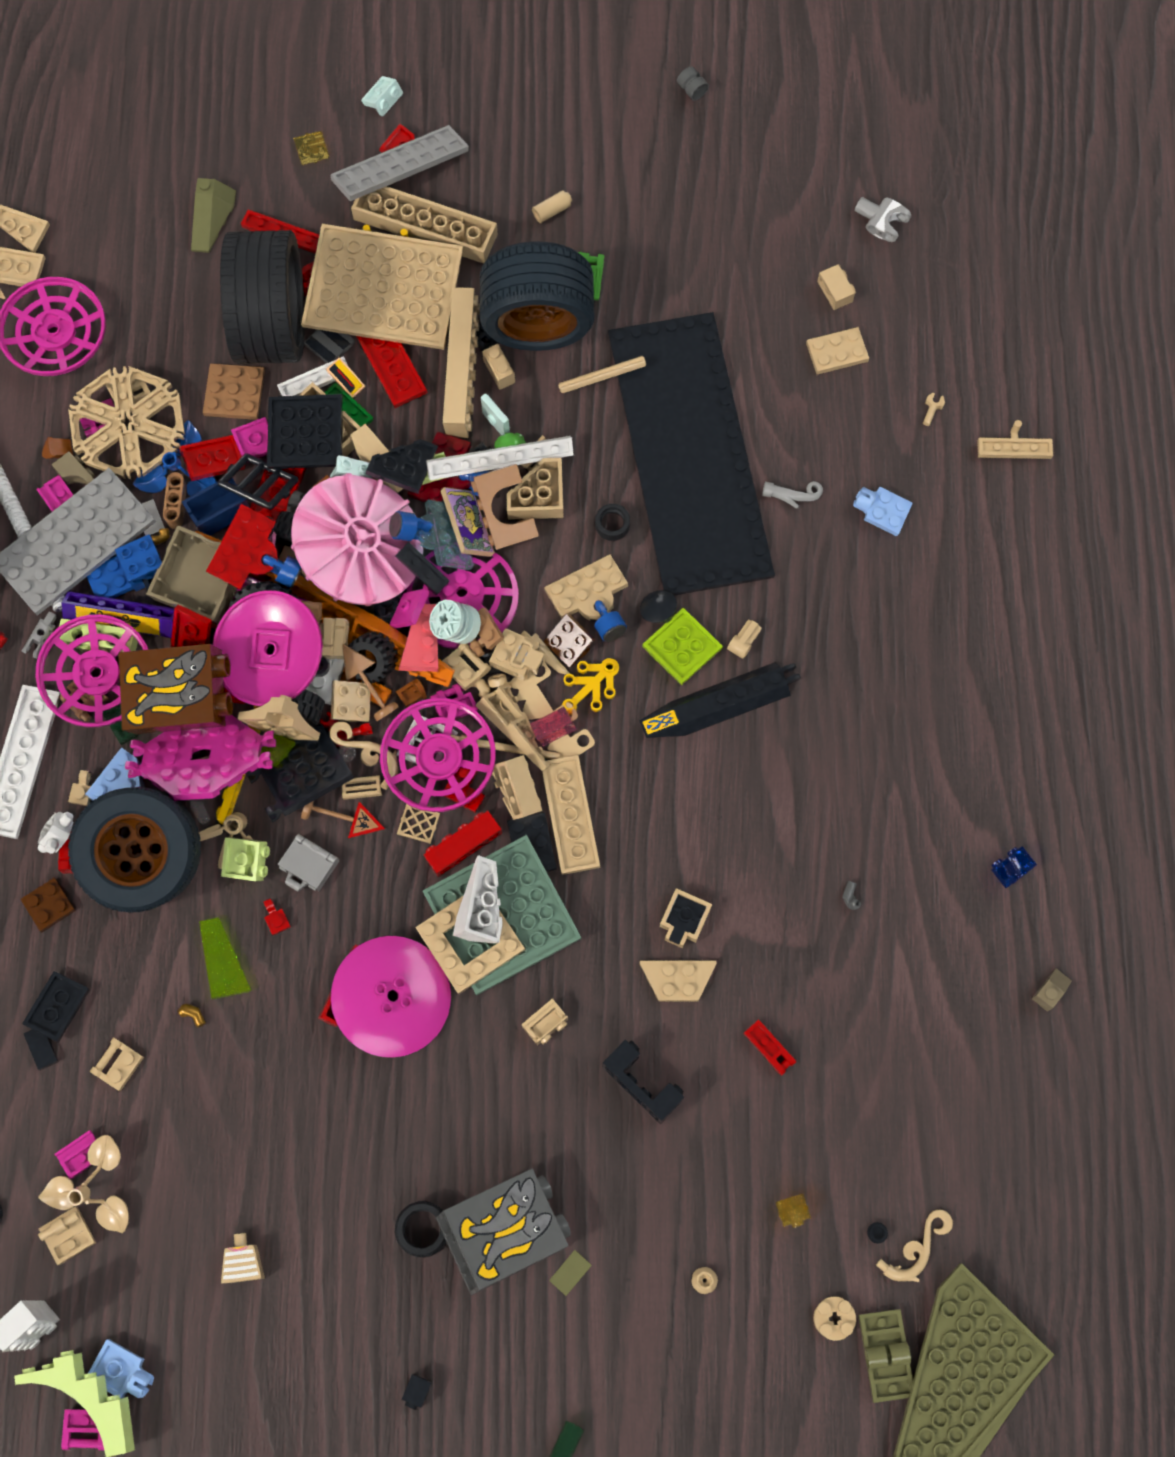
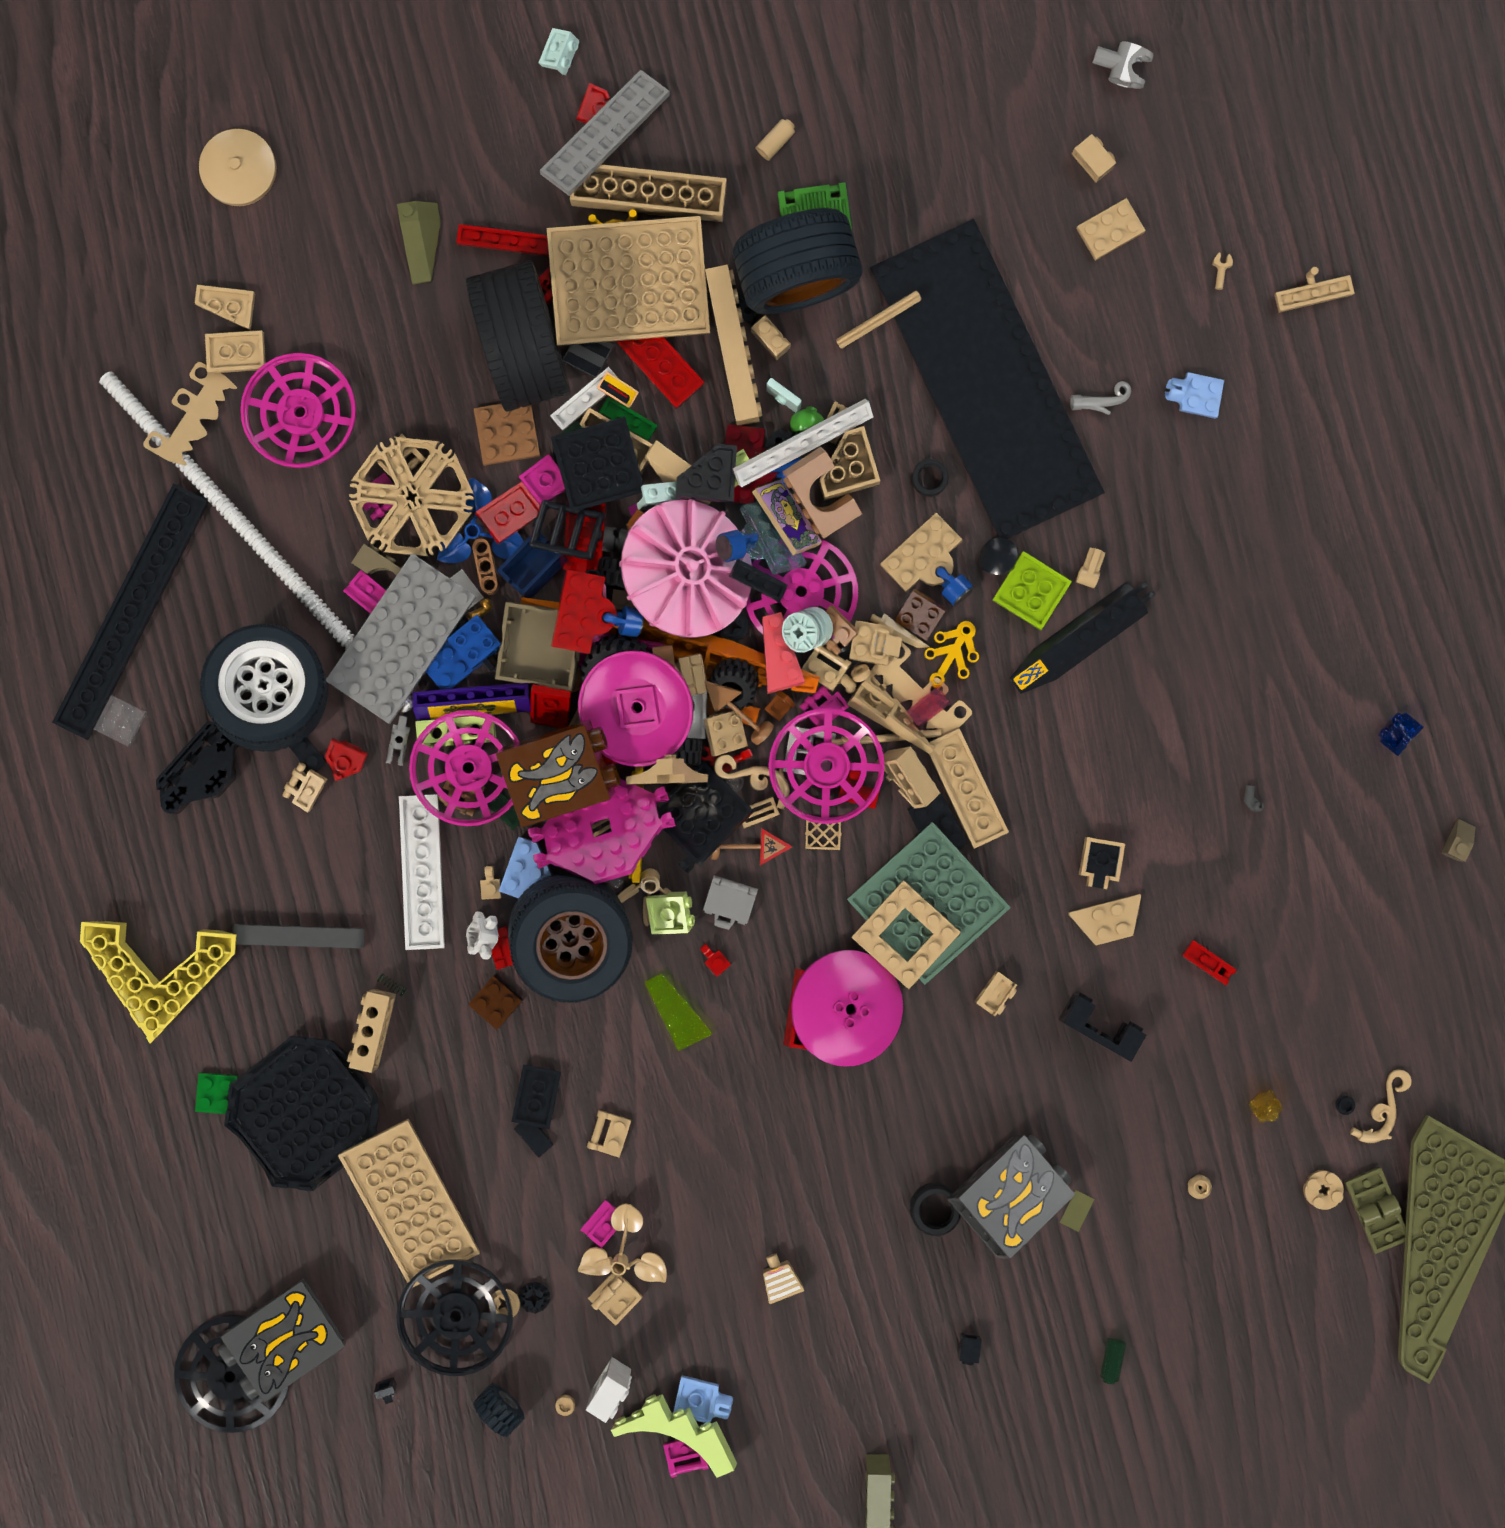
camera: 15 degrees left, 15 degrees up
dark orange tile [42,437,73,459] -> none
pearl gold arm [178,1004,206,1028] -> none
clear neon green piece [260,734,296,767] -> none
clear yellow piece [294,131,329,165] -> none
dark pink plate [390,589,429,628] -> none
red brick [424,811,502,877] -> none
white wedge [453,856,503,943] -> none
none -> tan dish [199,129,277,206]

